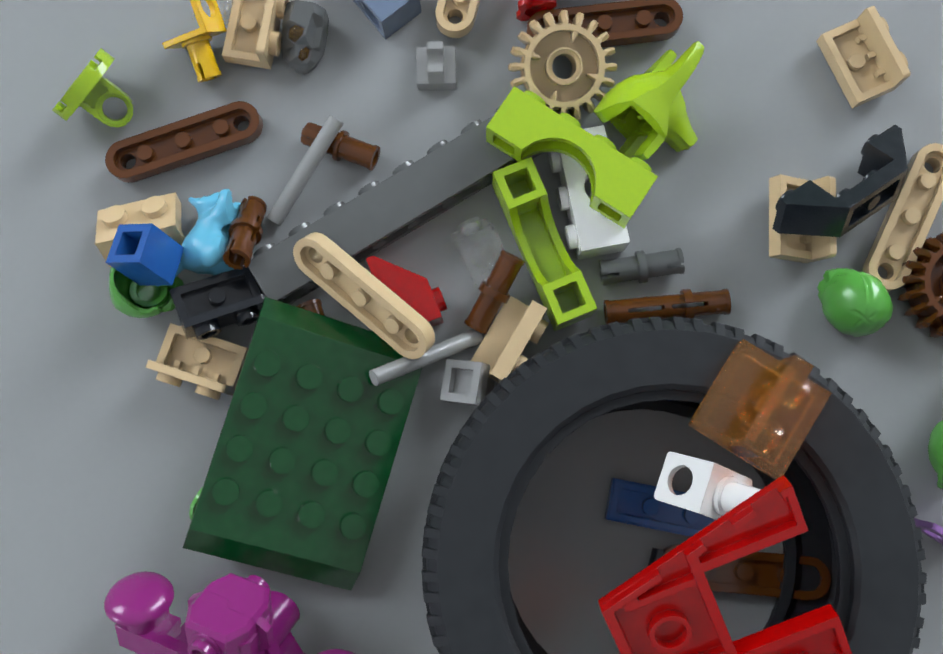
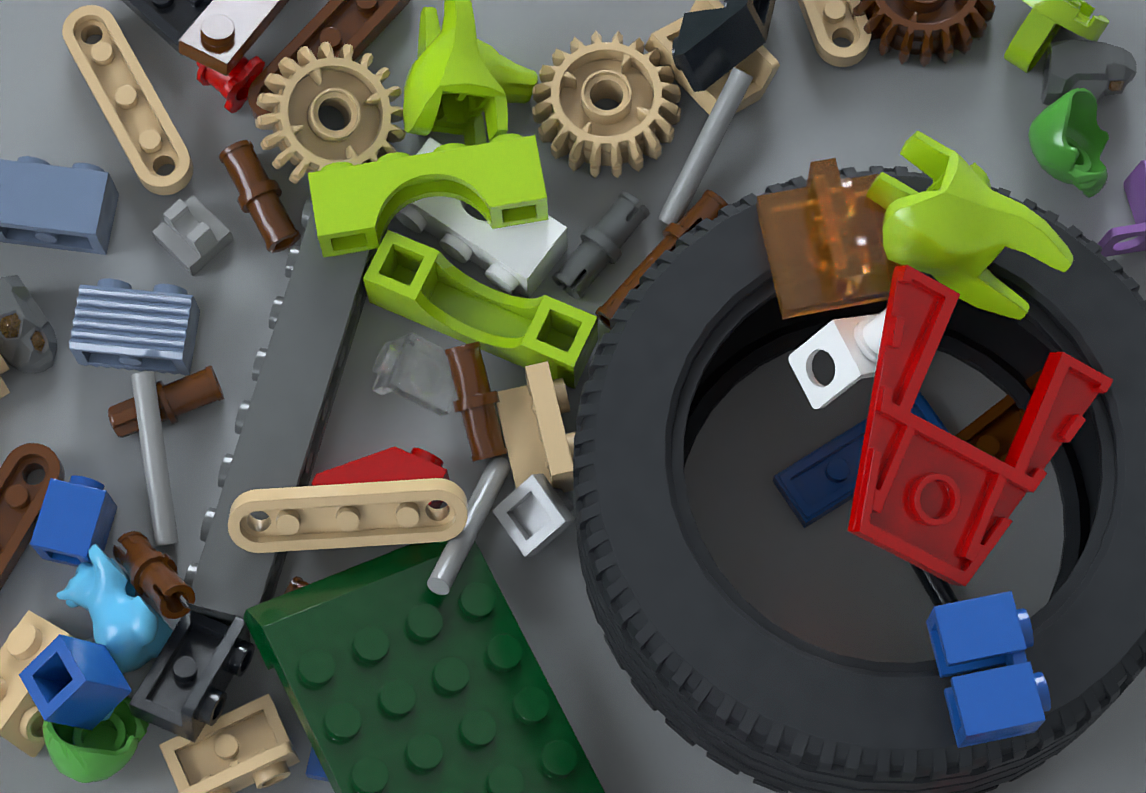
camera: 45 degrees left, 10 degrees down
bright green hair [817,268,893,337] -> none
none -> blue brick [30,475,117,567]
none -> sand blue brick [69,278,200,376]
none -> reddish brown pin [219,140,301,253]
none -> tan gear [532,30,681,178]
none -> light grey bar [658,67,753,224]
none -> lime piece [866,130,1073,320]

